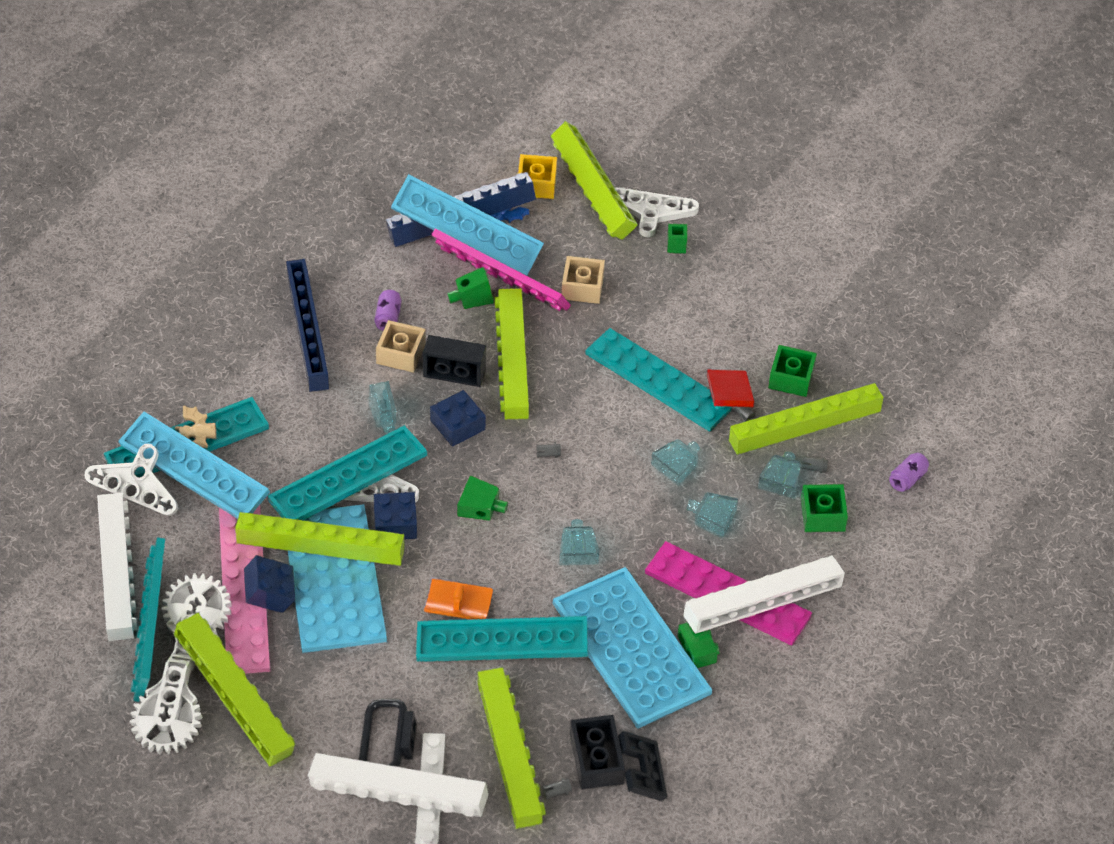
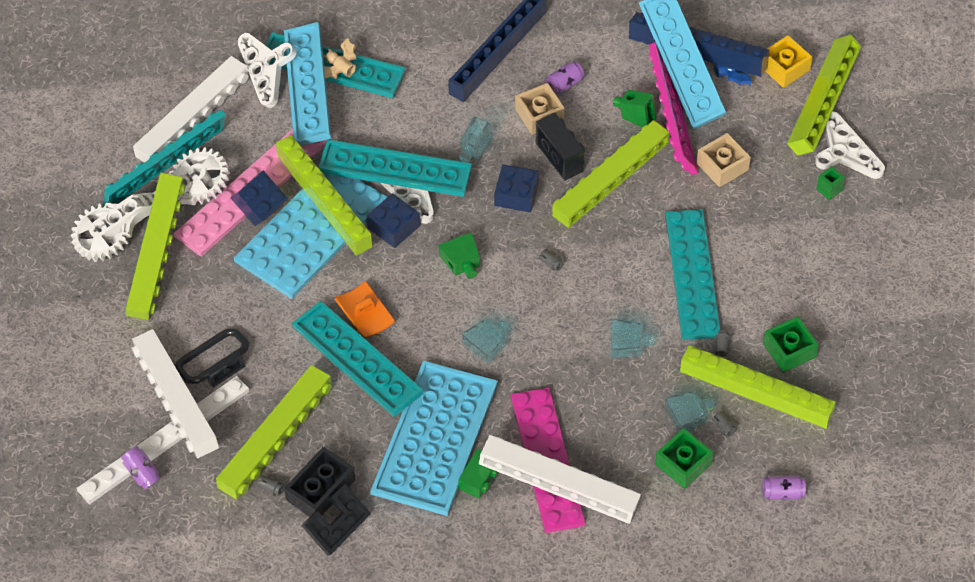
camera: 50 degrees right, 5 degrees up
clear light blue torso [686,492,738,539] -> none
red tile [707,369,754,407] -> none

